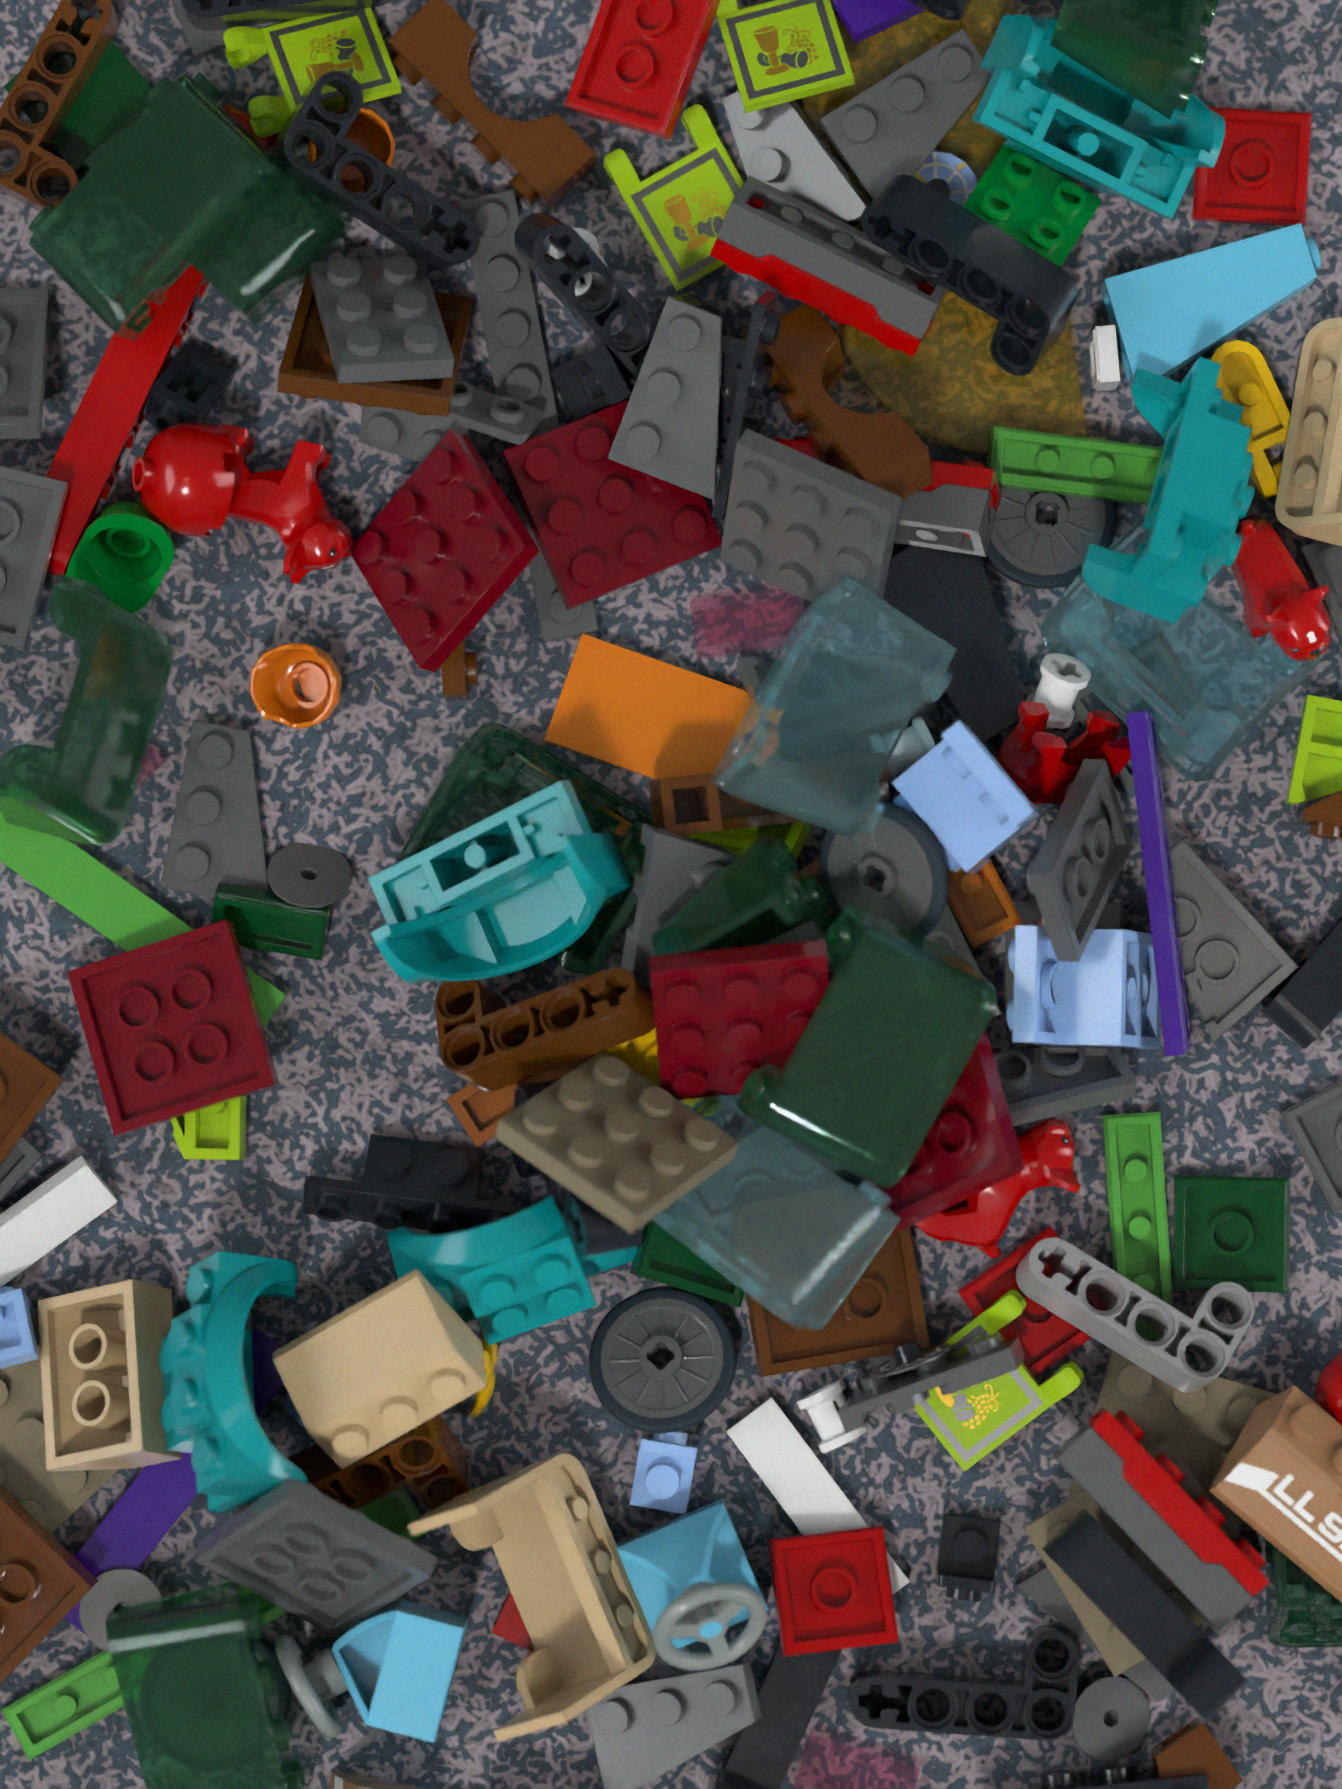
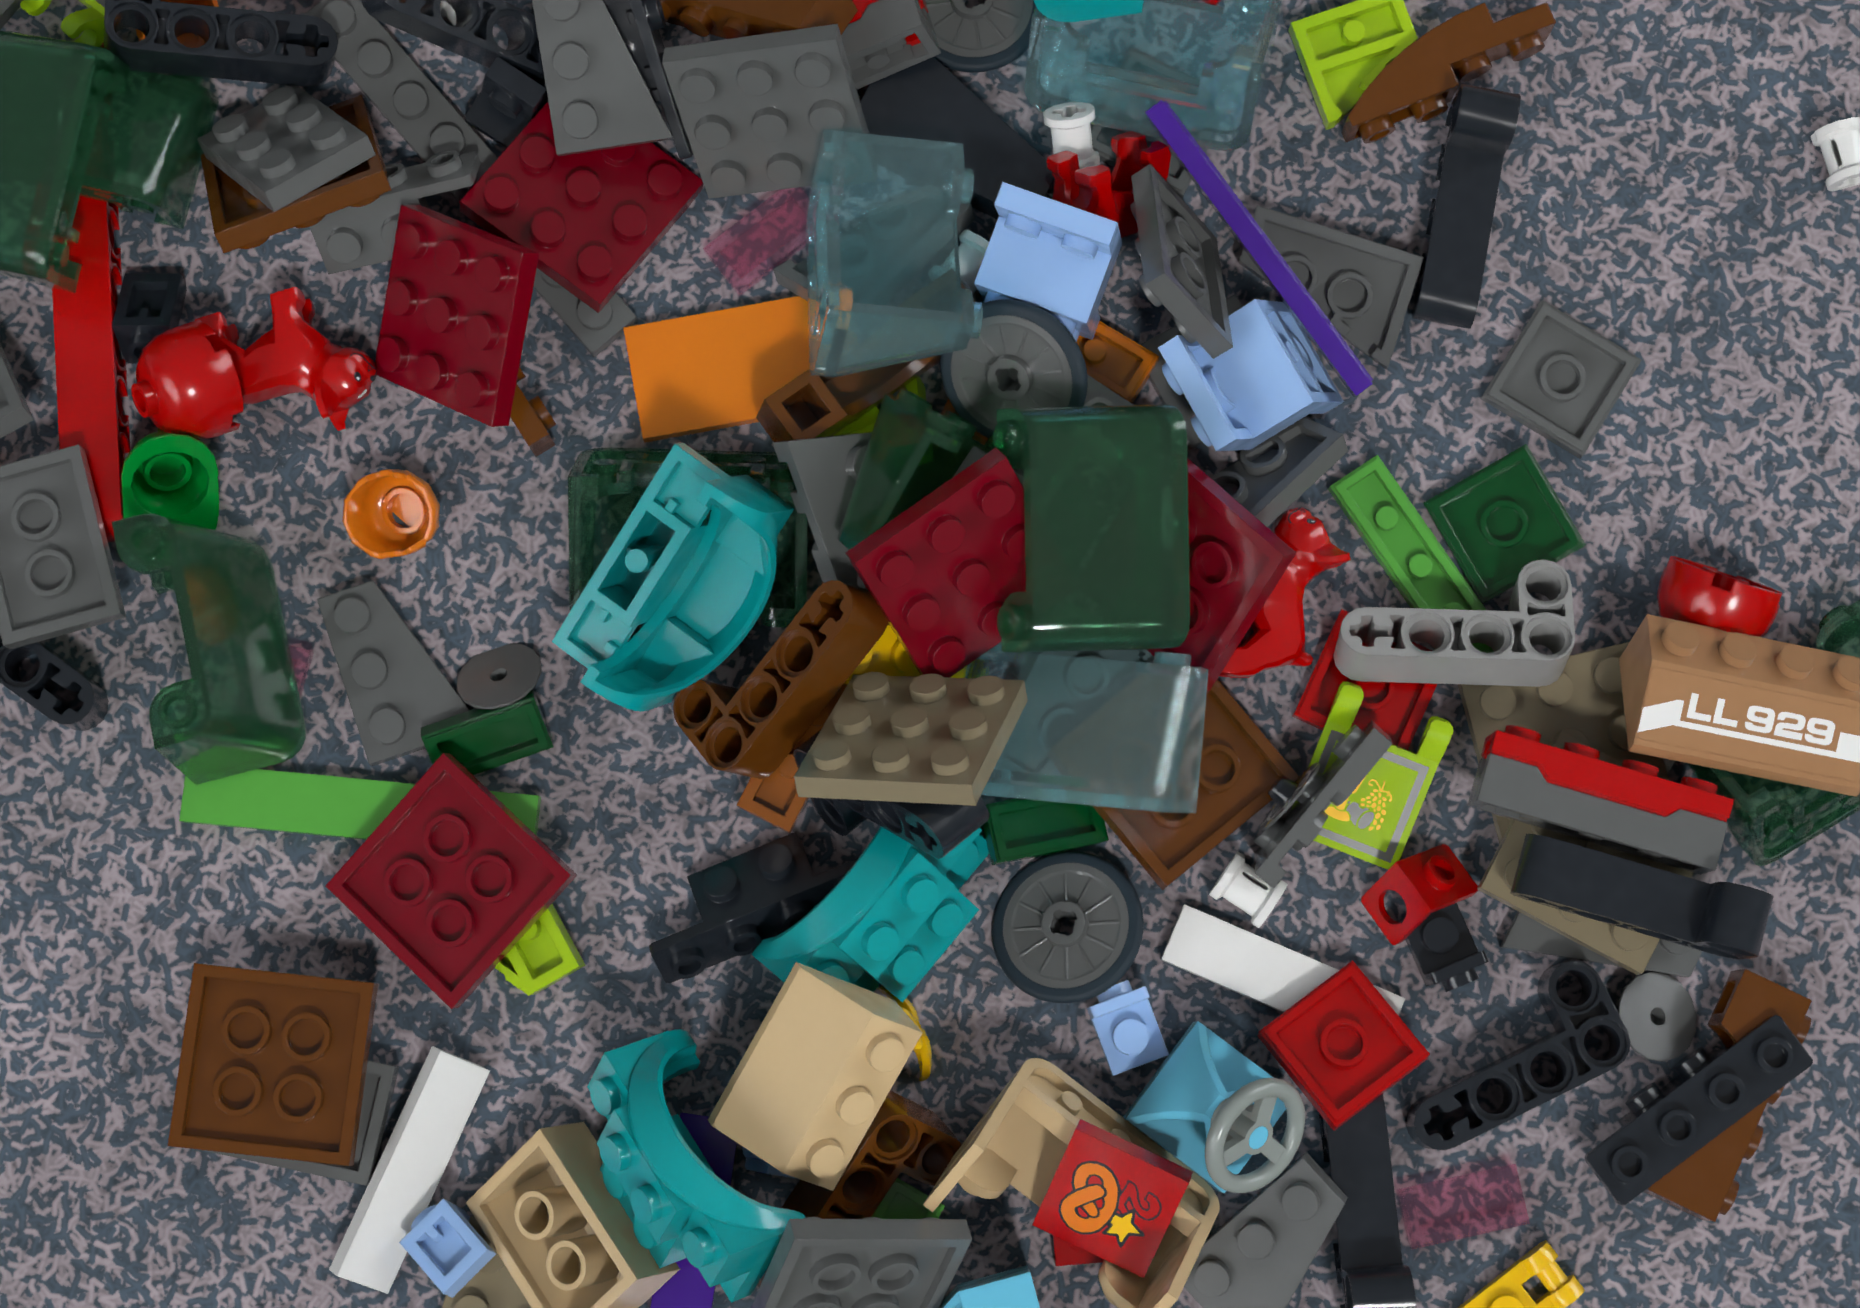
camera: 30 degrees left, 5 degrees down
none -> red tile [1032,1119,1193,1278]
none -> red bracket [1361,844,1478,945]

